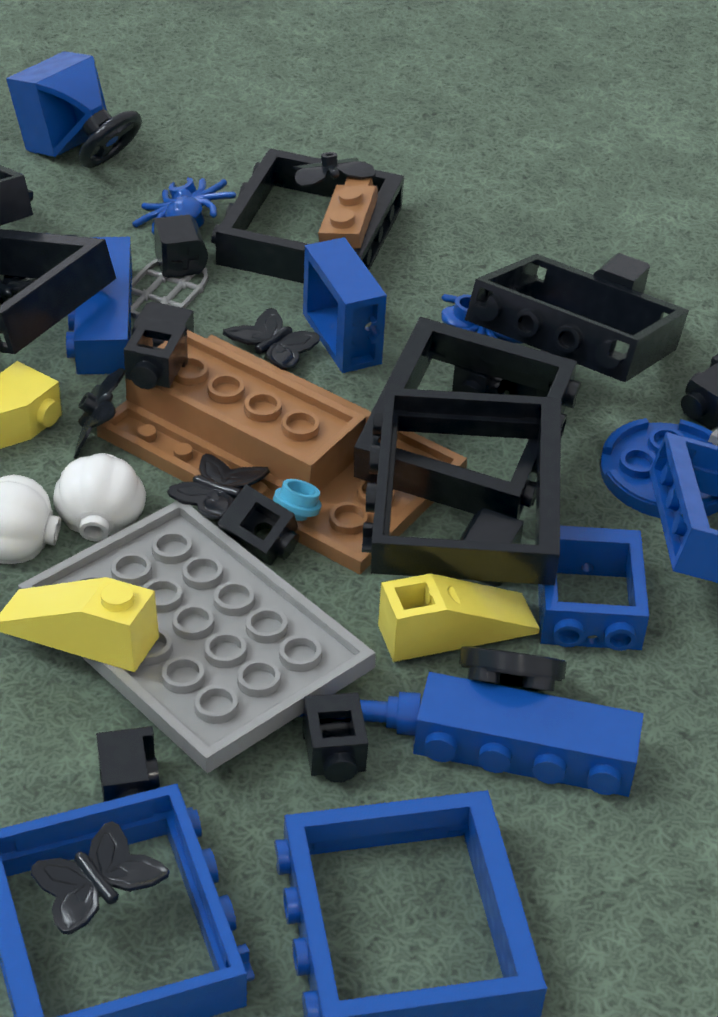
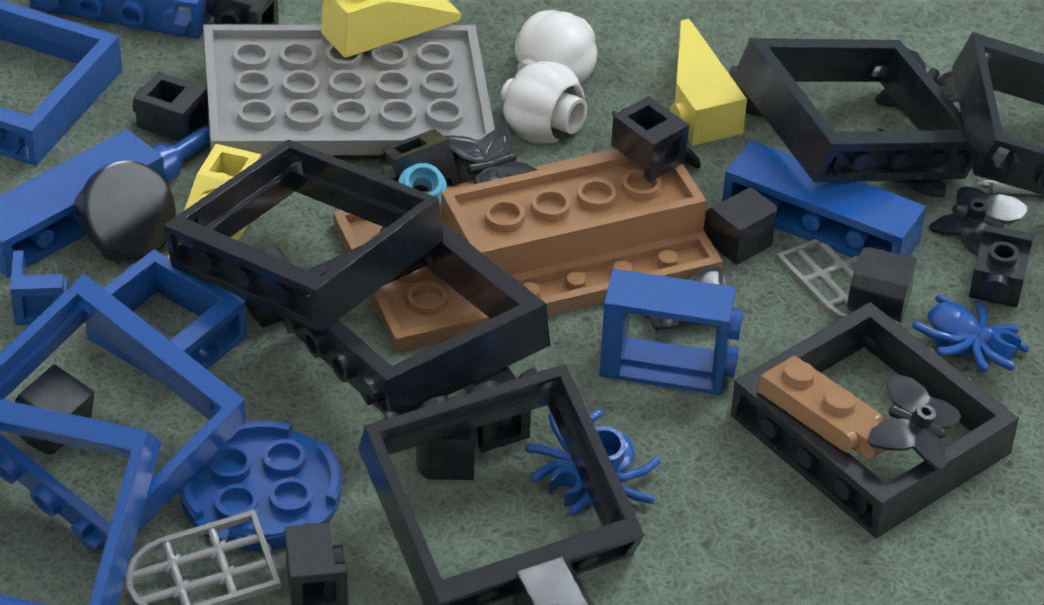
camera: 125 degrees right, 0 degrees up
none -> blue panel [10,250,68,325]
none -> black brick [969,224,1034,308]

